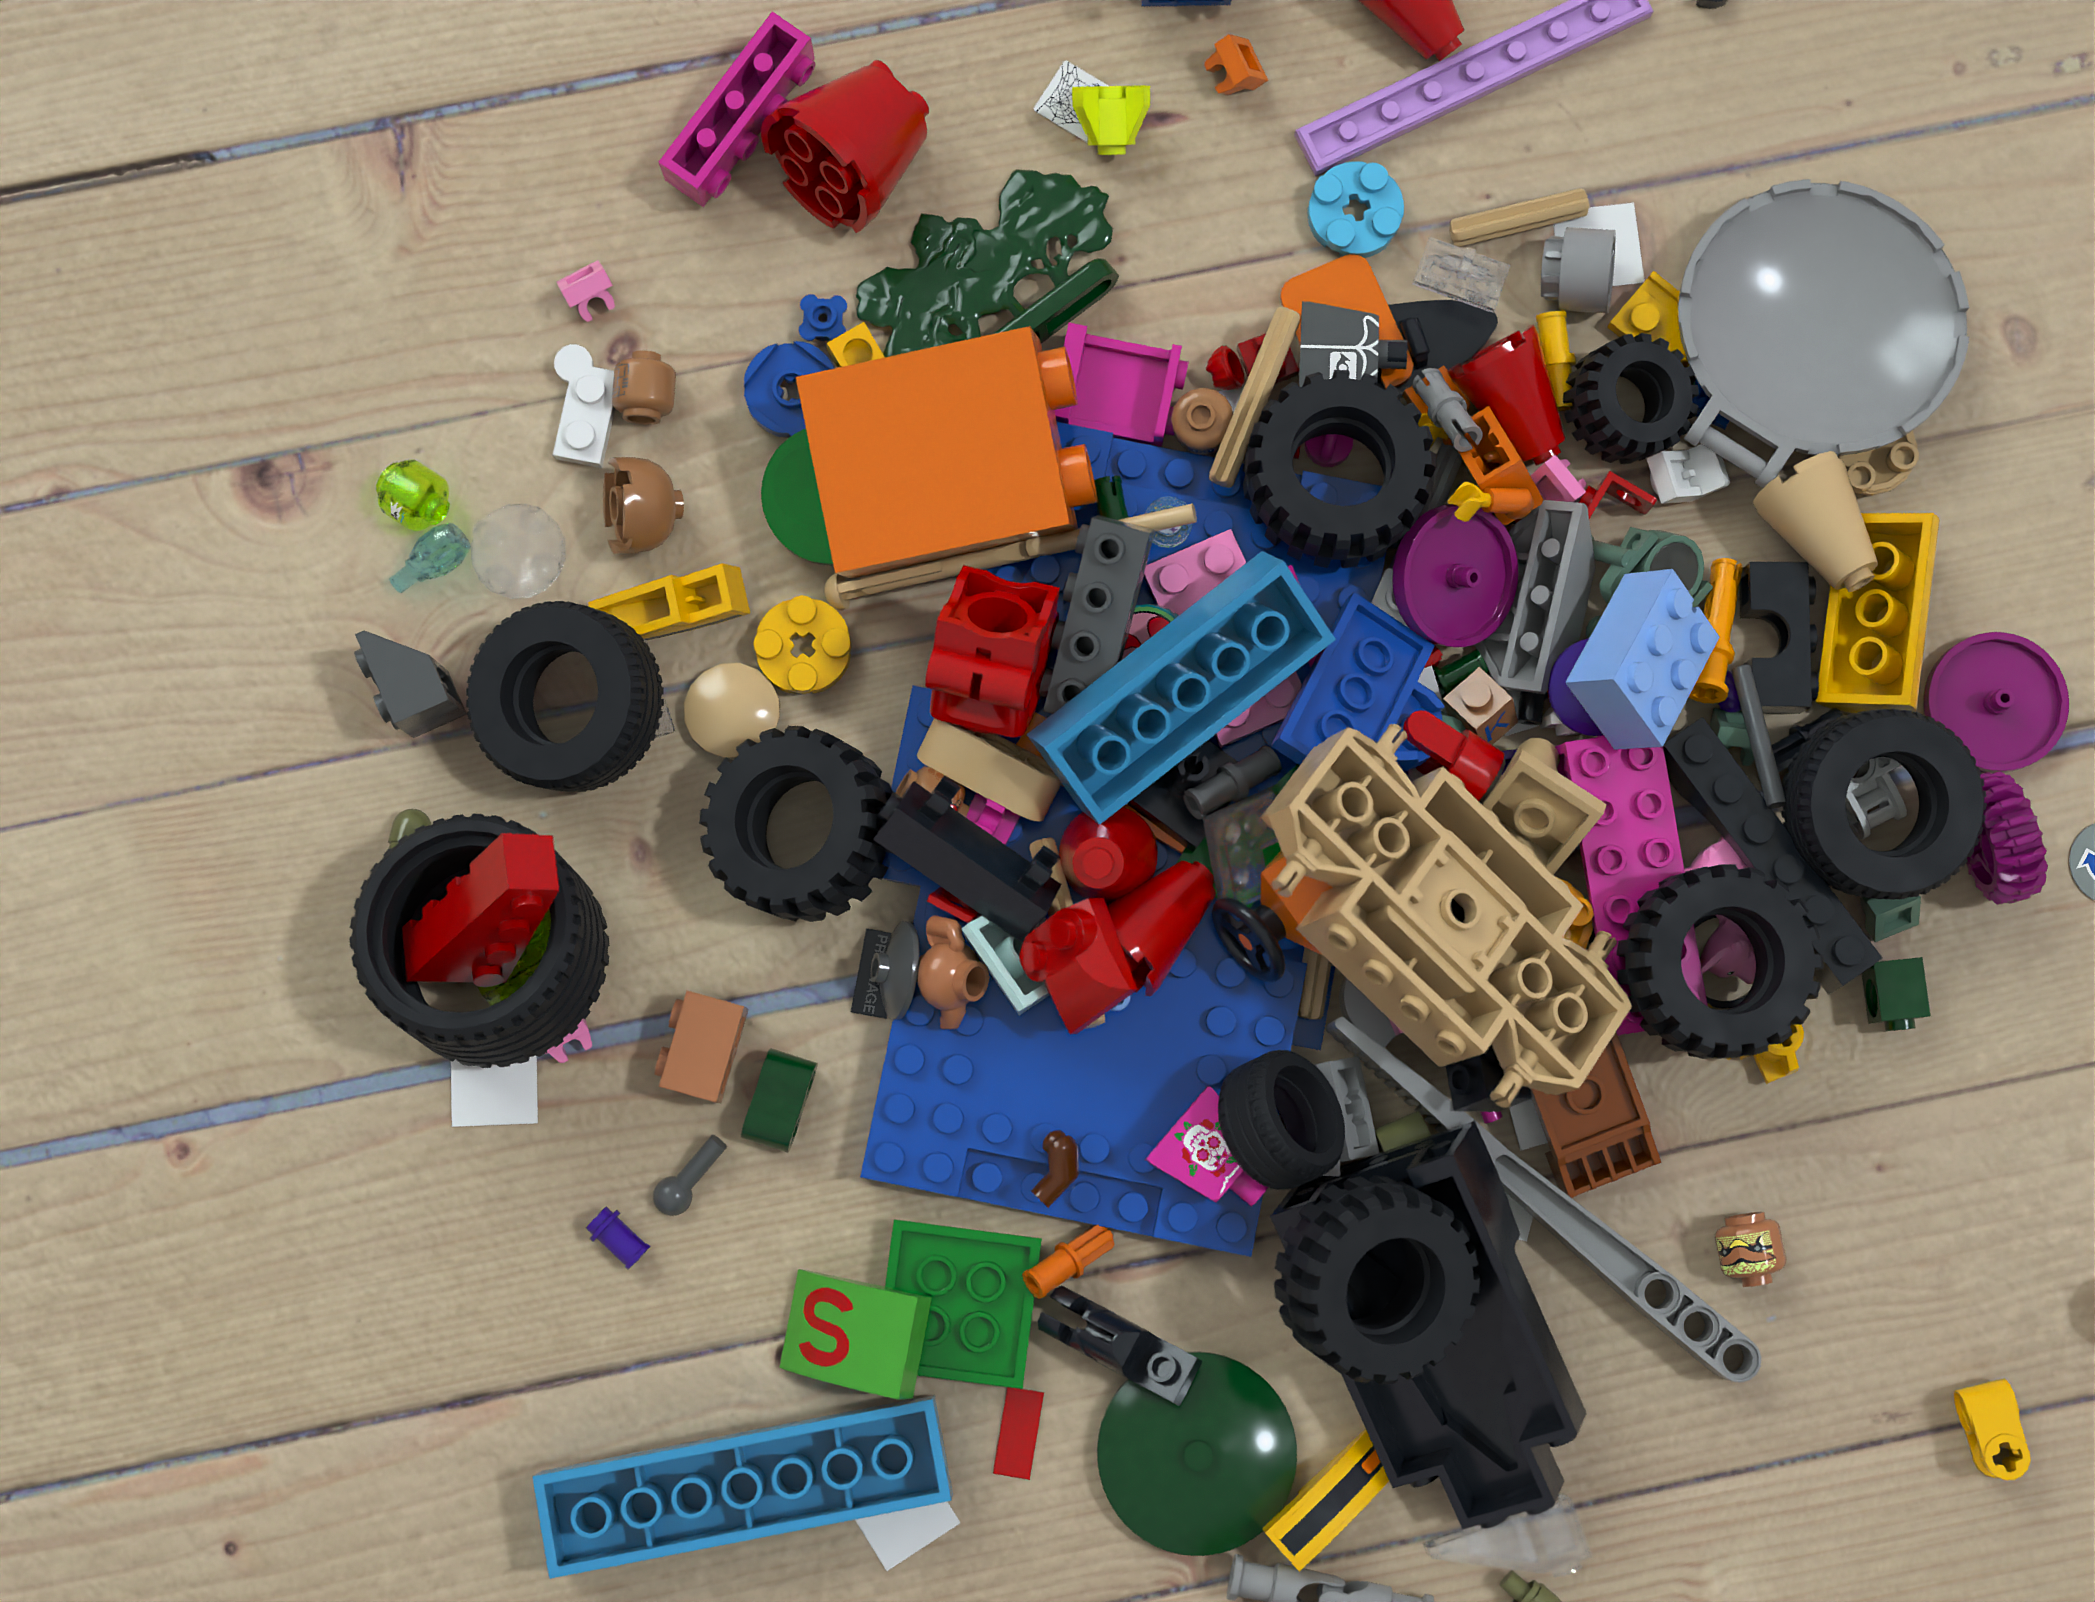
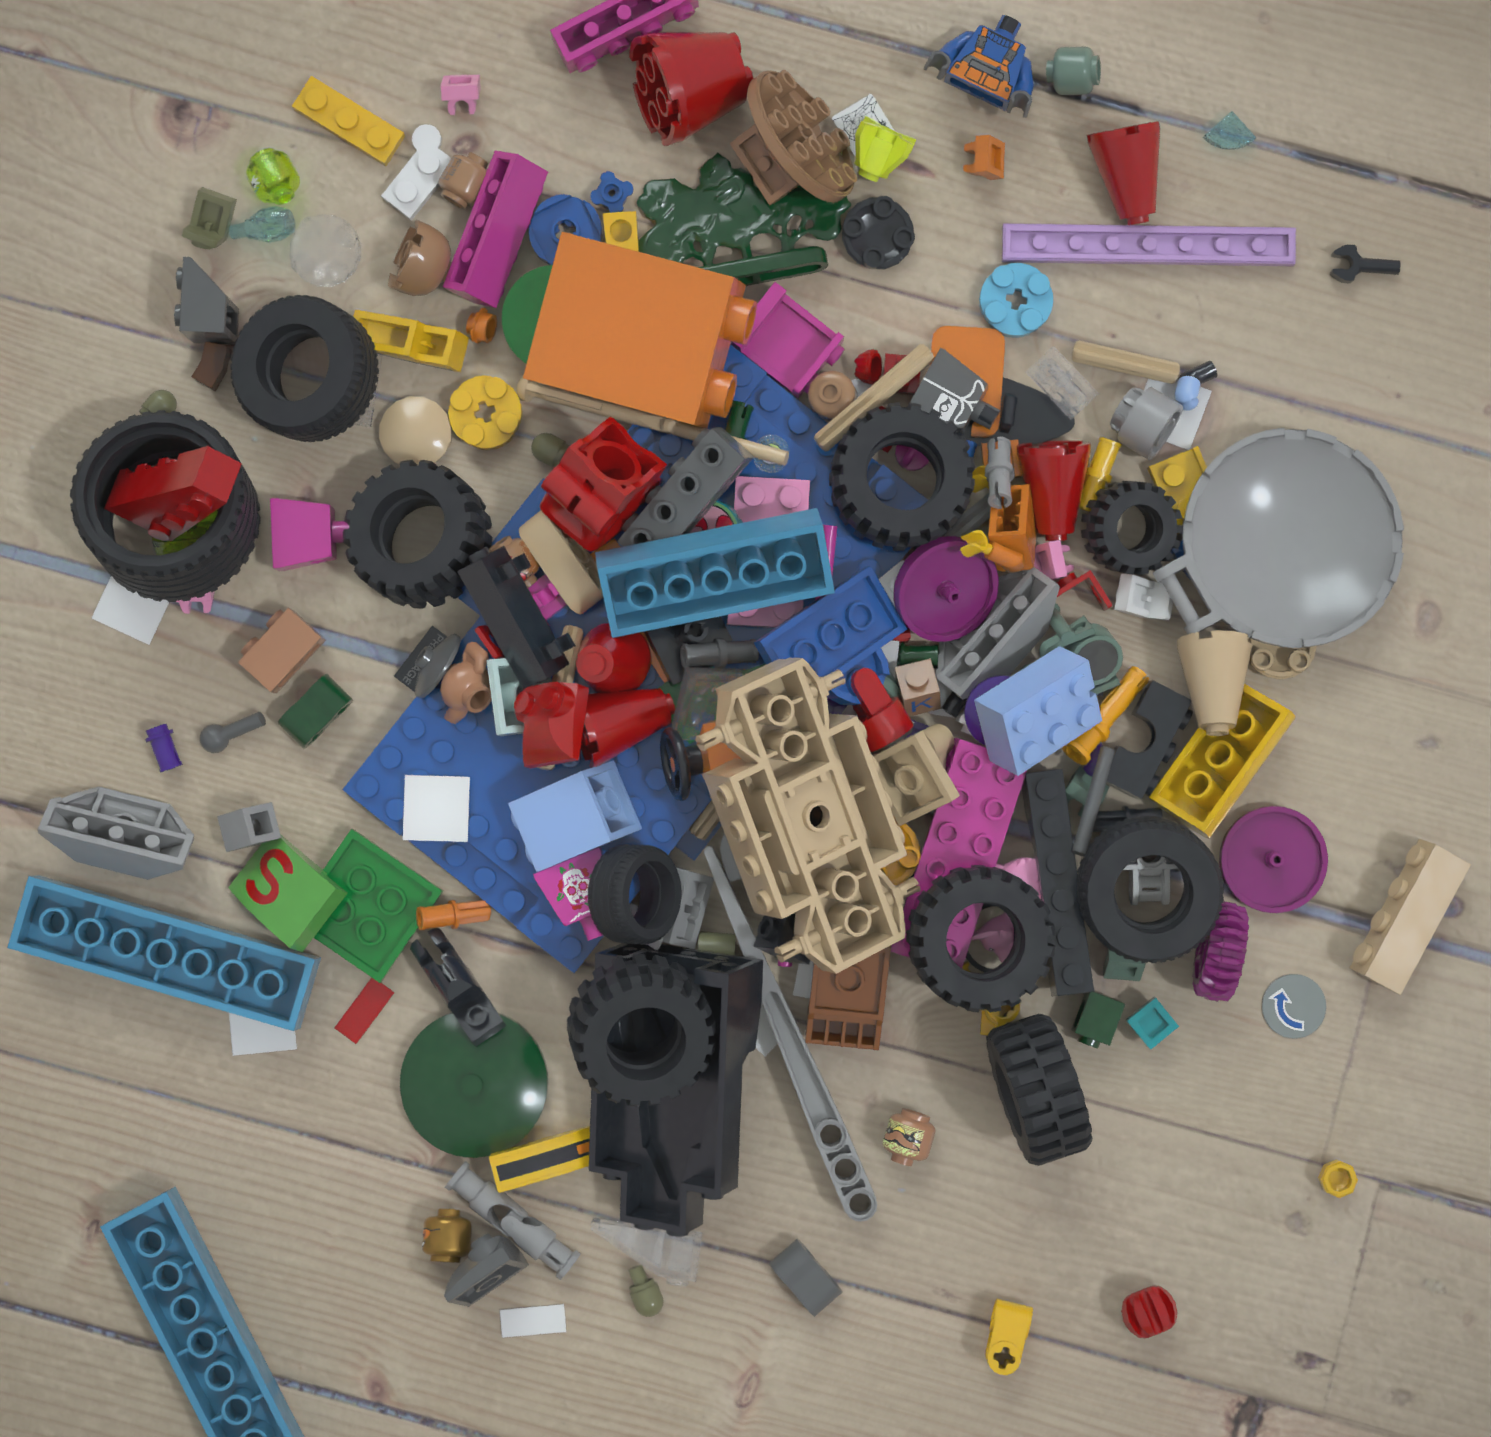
camera: 30 degrees right, 5 degrees up
reddish brown arm [1031,1130,1079,1208] -> none
none -> light grey wedge [38,787,194,880]
none -> olive bracket [182,187,237,249]
none -> reddish brown piece [191,342,231,391]
none -> light grey brick [217,802,281,852]
none -> dark pink torso [270,498,349,571]
none -> yellow plate [292,76,405,166]
none -> white sticker [403,775,470,842]
none -> dark pink brick [443,150,548,308]
none -> orange plate [466,308,497,344]
none -> light blue slope [508,760,642,872]
none -> olive cylinder [531,433,570,467]
none -> medium nougat bracket [729,70,857,205]
none -> dark grey axle [769,1239,843,1317]
none -> black dish [842,196,915,269]
none -> black tyre [986,1014,1093,1166]
none -> teal tile [1126,997,1179,1050]
none -> light blue arm [1175,361,1218,411]

